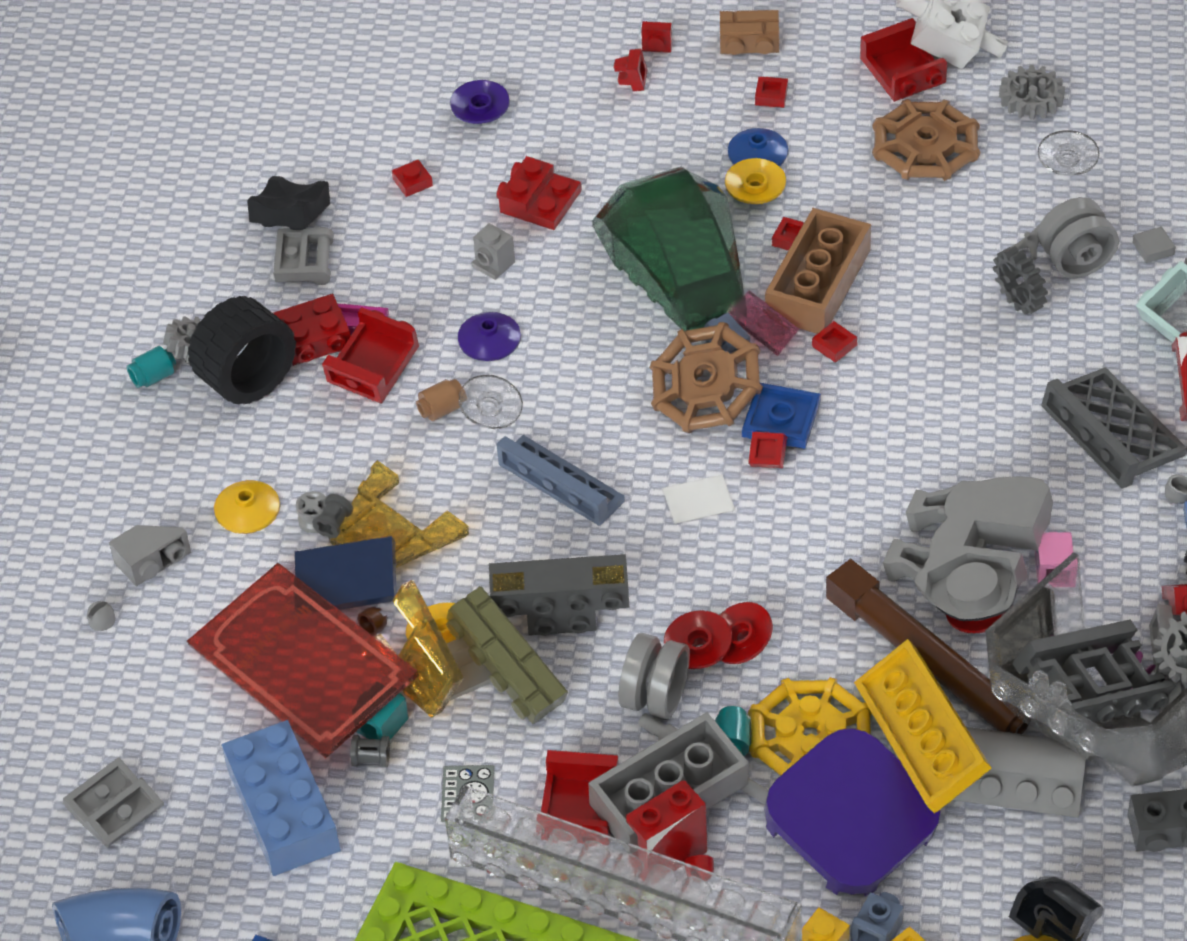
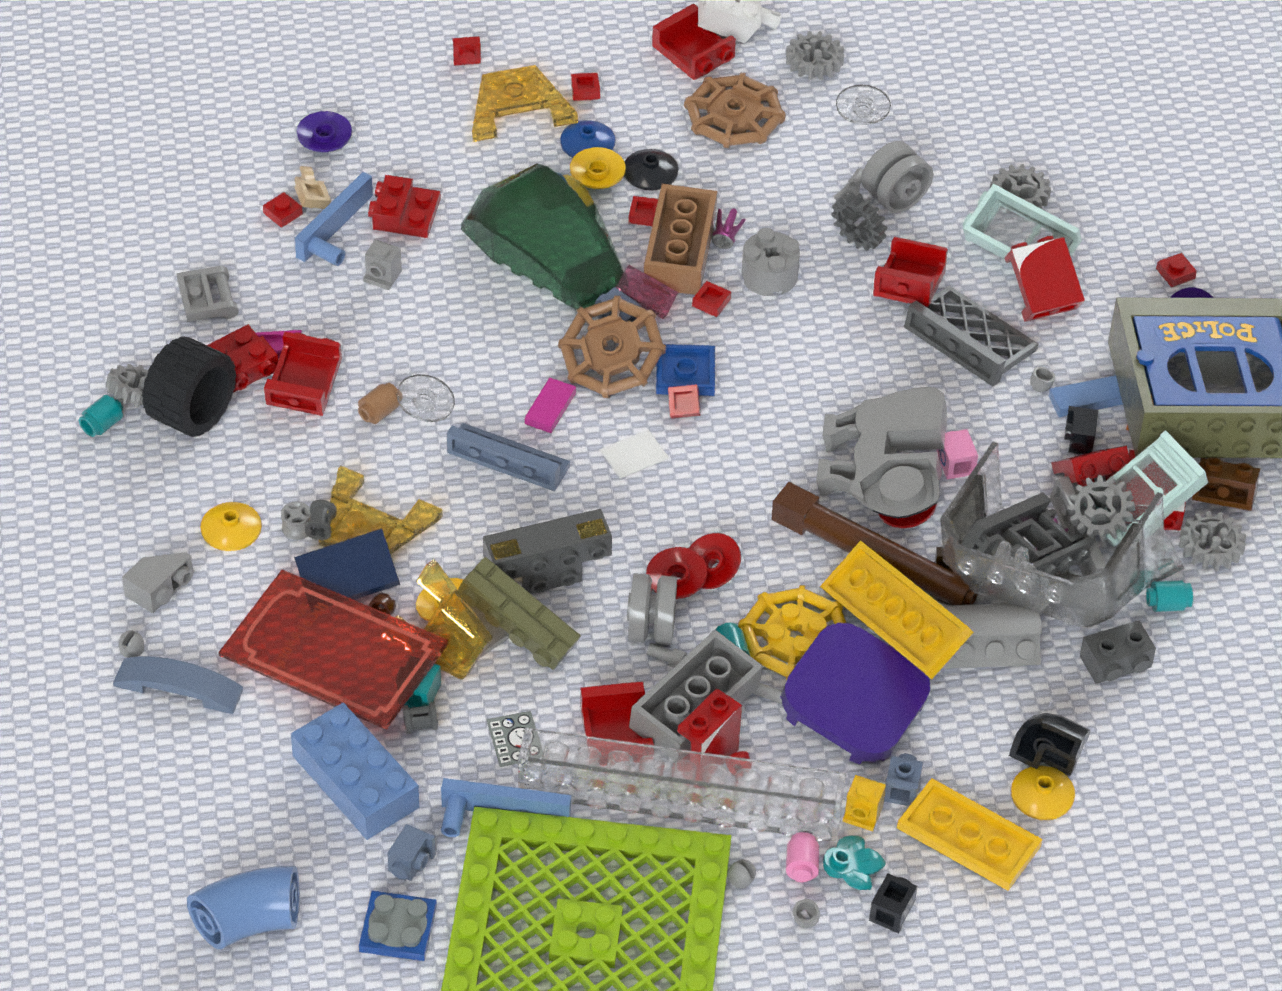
camera: 20 degrees left, 0 degrees up
light grey slope [63,757,164,847] -> none
black brick [247,176,330,230] -> none
dark purple dish [458,312,521,361] -> none
red tile [613,49,648,91] -> none
medium nougat brick [720,10,779,55] -> none
light grey tile [1132,226,1176,263] -> none
none -> sand blue slope [113,656,243,714]
none -> tan plate [294,166,331,209]
none -> medium blue piece [295,172,373,266]
none -> sand blue brick [387,824,436,881]
none -> medium blue piece [441,778,571,837]
none -> clear yellow wing [472,65,578,142]
none -> dark pink tile [525,377,576,433]
none -> black dish [624,149,678,190]
none -> flat silver piece [712,208,746,249]
none -> light grey brick [741,228,800,296]
none -> red panel [873,237,948,307]

